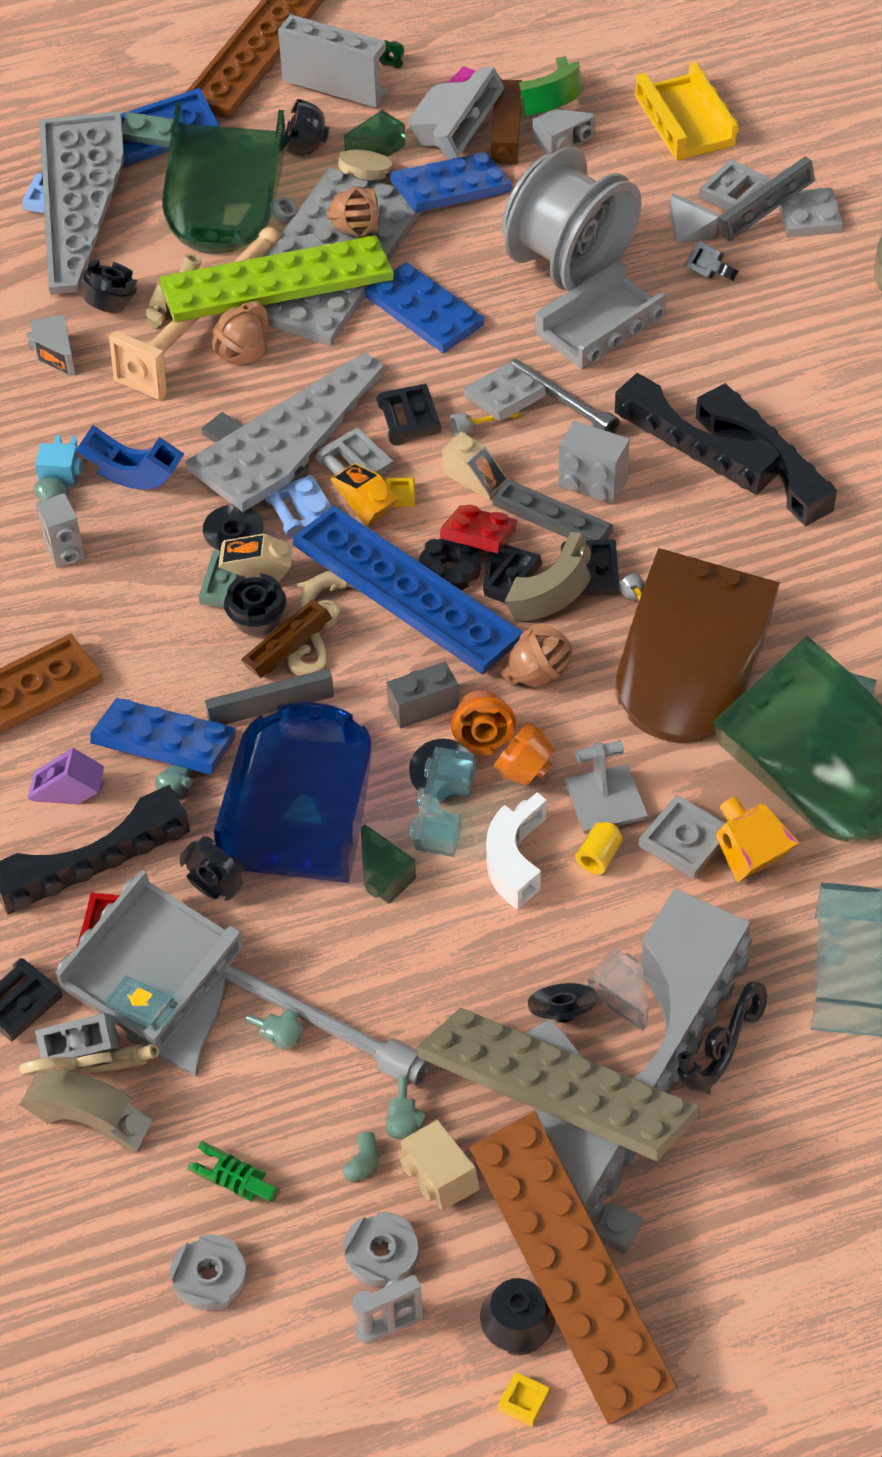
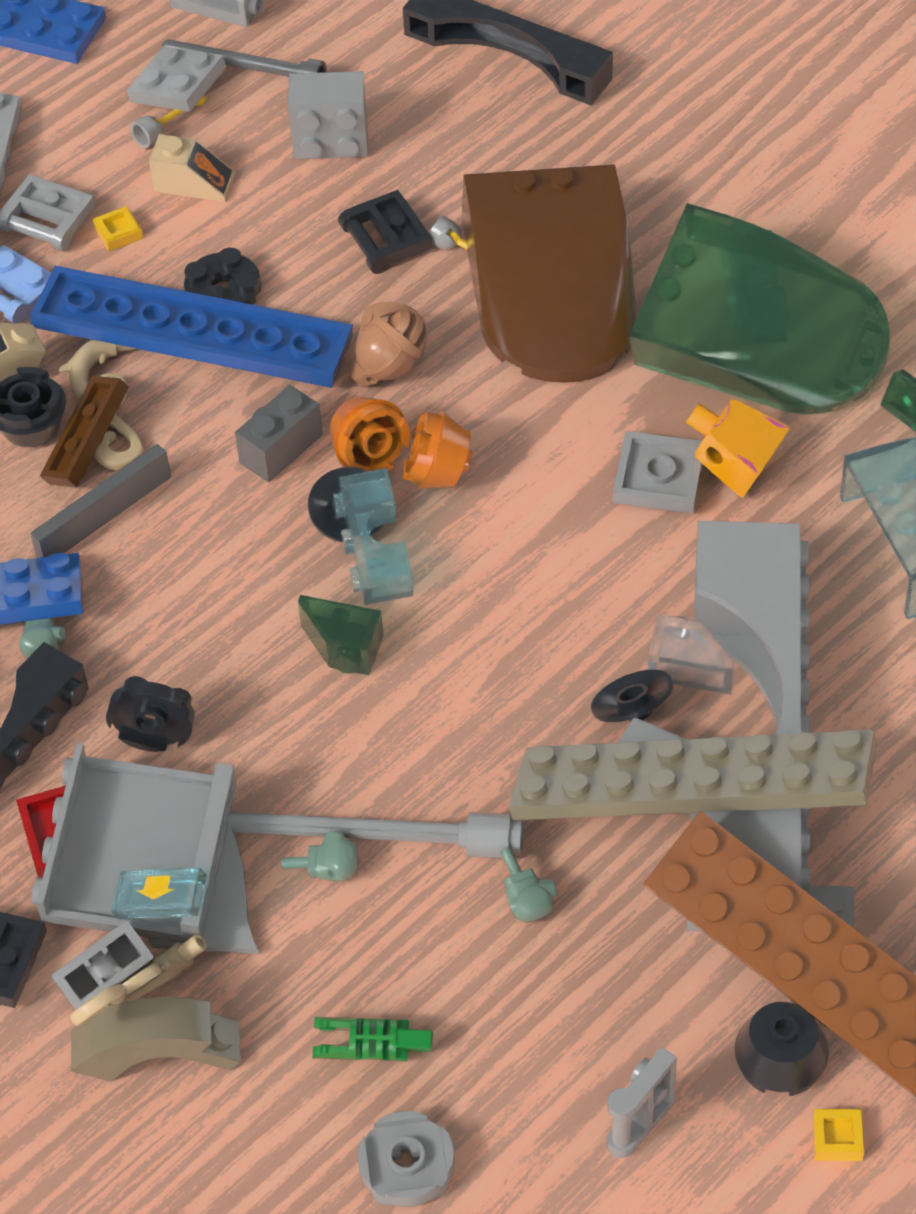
camera: 25 degrees left, 0 degrees up
clear blue windscreen [214,702,371,883] -> none
light orange slope [331,463,398,527] -> none
sand green arm [343,1132,379,1182] -> none
light grey plate [344,1212,419,1288] -> none
black plate [376,383,441,445] -> none
tan brick [400,1120,480,1211] -> none
red plate [440,504,517,553] -> none
black wing [483,544,542,603] -> none
white arch [486,793,547,910] -> none
dark grey tile [493,479,613,540] -> none
dark tan arch [505,532,592,621] -> none
light grey plate [565,740,648,834] -> none
yellow brick [575,822,623,875] -> none
black arch [614,373,780,495] -> none
black plant [677,981,768,1094] -> none

